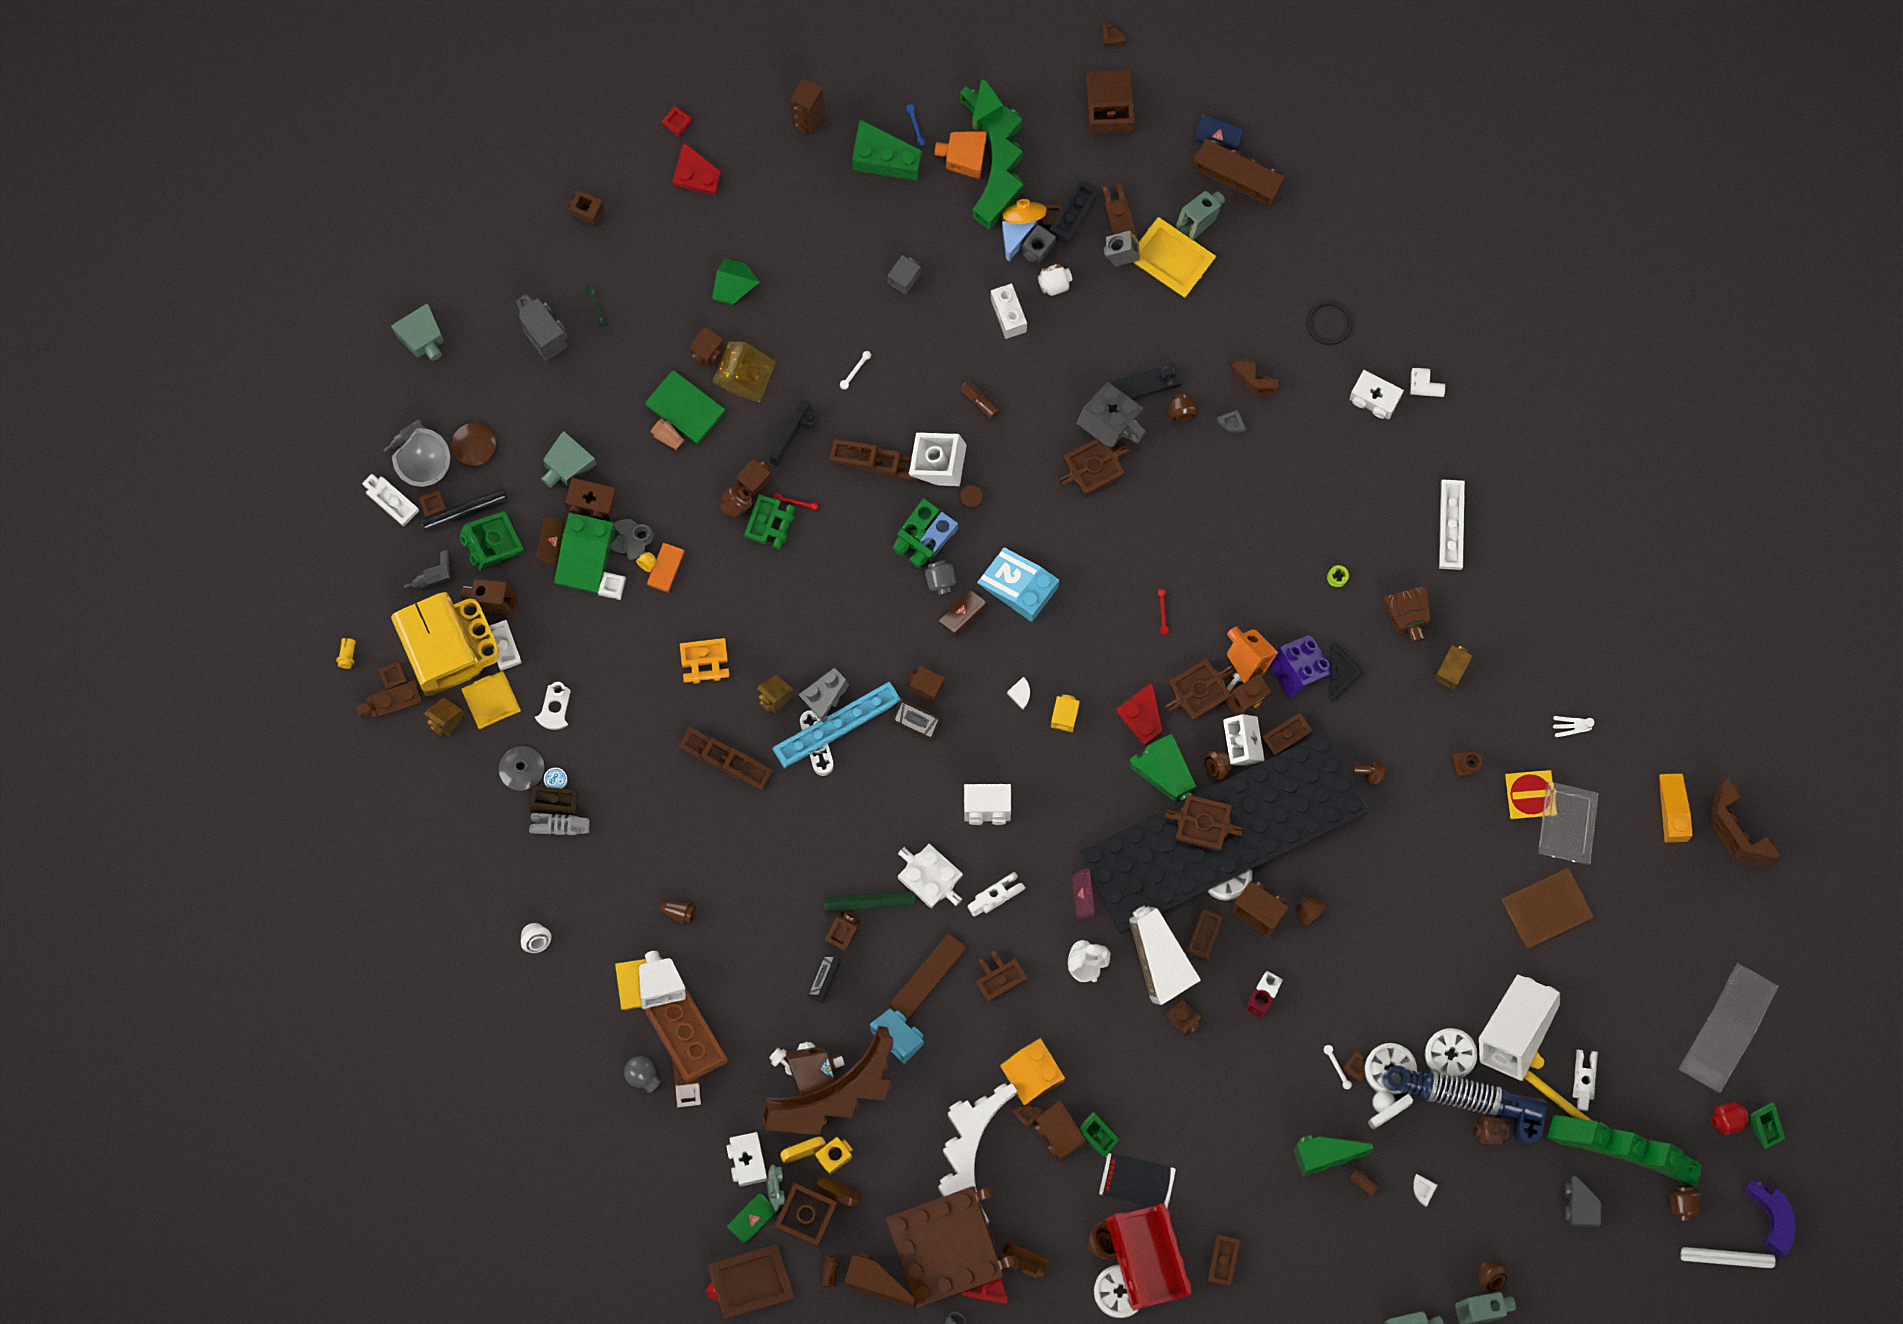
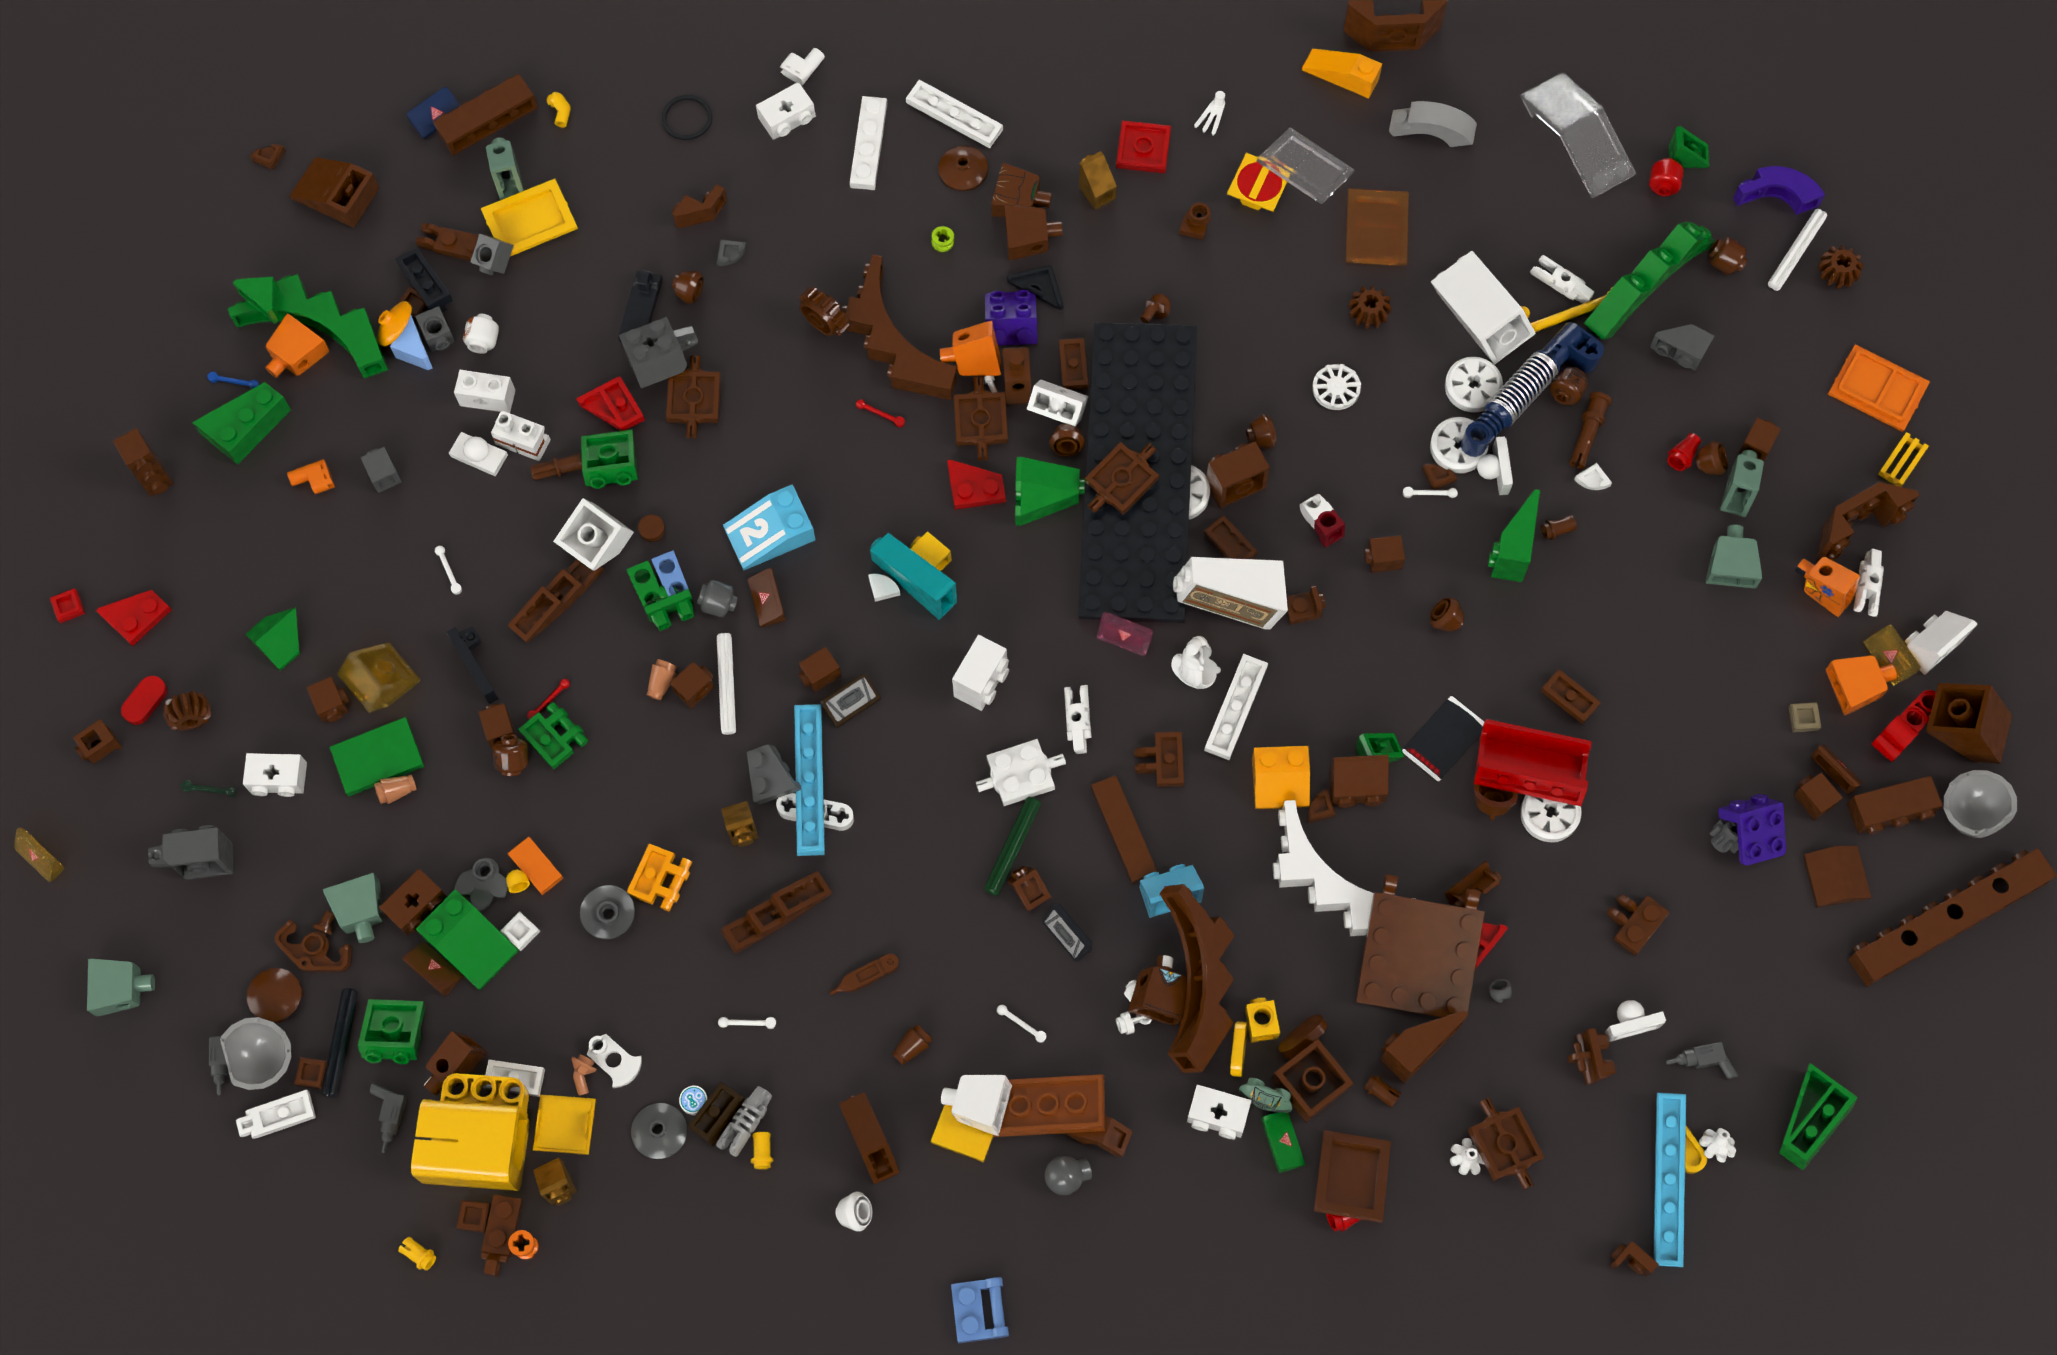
camera: 60 degrees left, 5 degrees down
none -> clear yellow slope [14,827,65,882]
none -> red tile [121,676,167,725]
none -> reddish brown gear [163,691,211,731]
none -> white brick [243,753,307,797]
none -> reddish brown piece [275,910,352,972]
none -> orange piece [287,459,335,495]
none -> white tile [449,432,508,477]
none -> white hips [491,411,551,461]
none -> orange bush [508,1230,539,1260]
none -> yellow arm [547,92,571,128]
none -> nougat plate [571,1054,597,1095]
none -> red wing [576,376,645,431]
none -> dark grey dish [580,885,635,939]
none -> green plate [581,430,638,489]
none -> nougat cone [646,659,677,701]
none -> reddish brown brick [670,662,714,709]
none -> white axle [717,633,736,735]
none -> white hinge [718,1017,776,1029]
none -> yellow pin [751,1132,774,1169]
none -> reddish brown gear [799,287,850,336]
none -> reddish brown piece [829,953,899,996]
none -> reddish brown slope [839,1092,900,1184]
none -> reddish brown arch [842,254,957,400]
none -> white plate [850,96,887,190]
none -> teal slope [870,533,957,620]
none -> reddish brown dish [938,146,988,191]
none -> medium blue plate [951,1277,1009,1343]
none -> white hinge [997,1005,1046,1043]
none -> reddish brown torso [1005,206,1063,260]
none -> red tile [1116,120,1171,173]
none -> white plate [1204,654,1268,760]
none -> white wheel [1312,364,1361,410]
none -> reddish brown gear [1348,285,1392,330]
none -> reddish brown brick [1364,535,1405,573]
none -> light grey arch [1389,101,1477,147]
none -> reddish brown cone [1430,597,1464,632]
none -> reddish brown pin [1569,392,1612,469]
none -> red cone [1667,433,1701,471]
none -> reddish brown brick [1739,417,1781,462]
none -> reddish brown gear [1818,244,1864,289]

